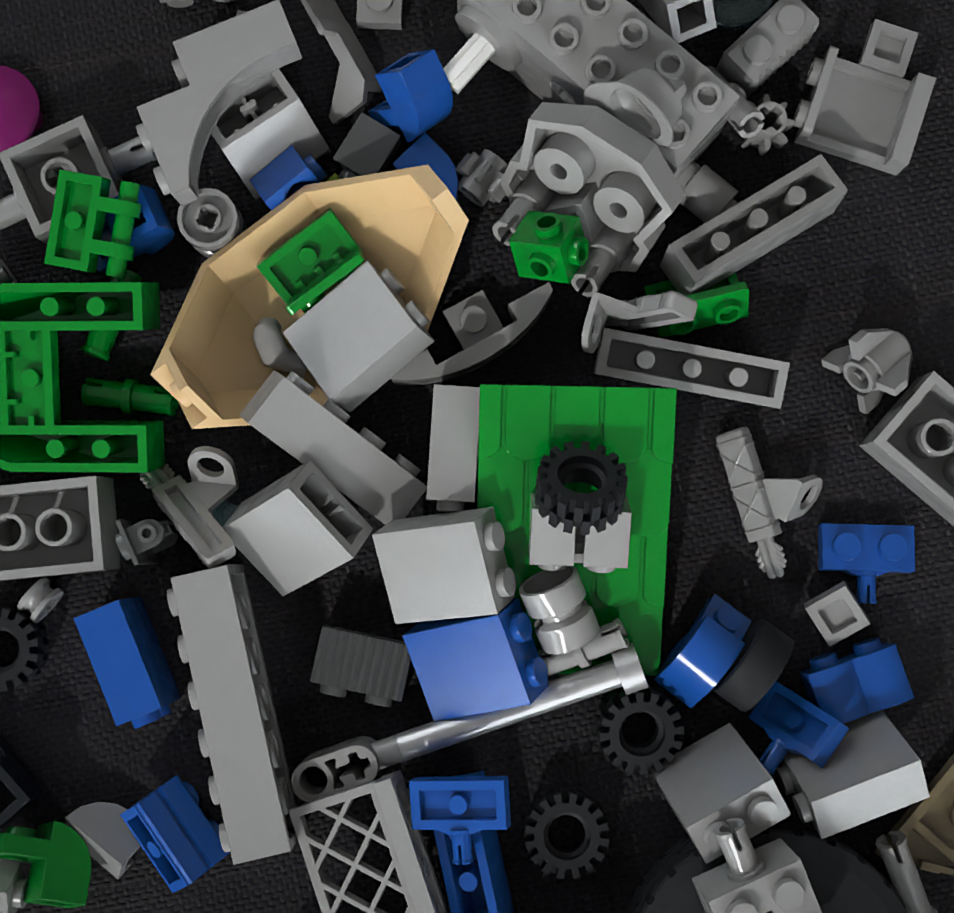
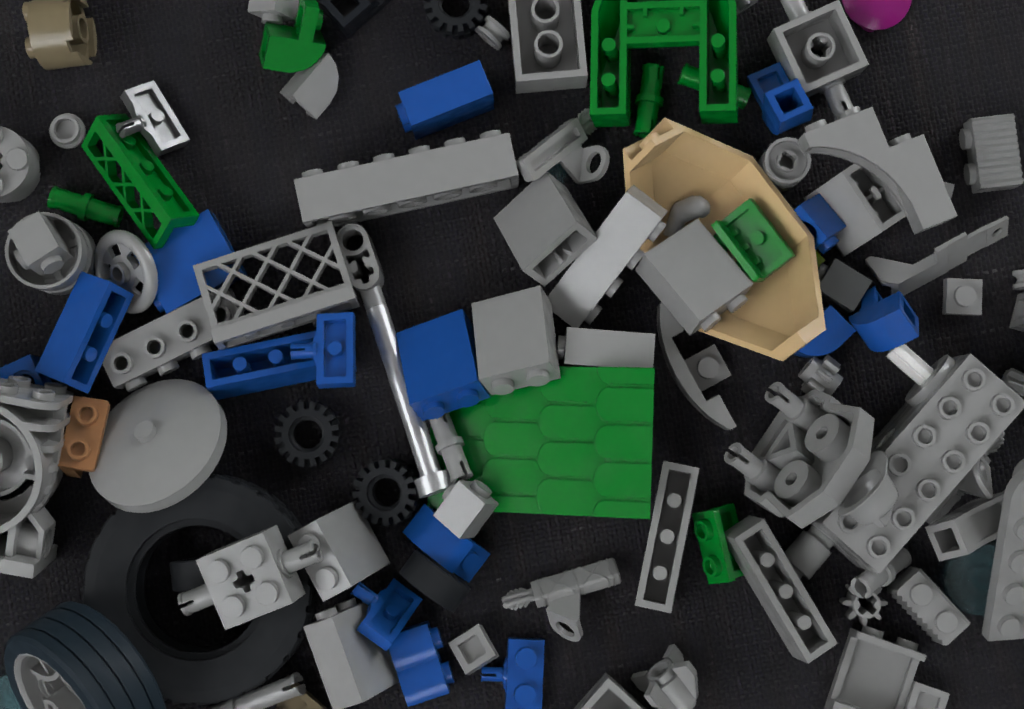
camera: 85 degrees right, 0 degrees up
green plate [44,169,142,279] -> none
dark grey hinge [115,519,179,565] -> none
blue brick [120,775,230,893] -> none
dark grey brick [310,624,411,707] -> none
green brick [509,210,589,284] -> none
light grey wheel [519,566,600,655] -> none
light grey piece [528,493,632,573] -> none
black tyre [535,441,628,535] -> none
light grey piece [581,290,698,353] -> none
none -> light grey brick [433,479,499,539]

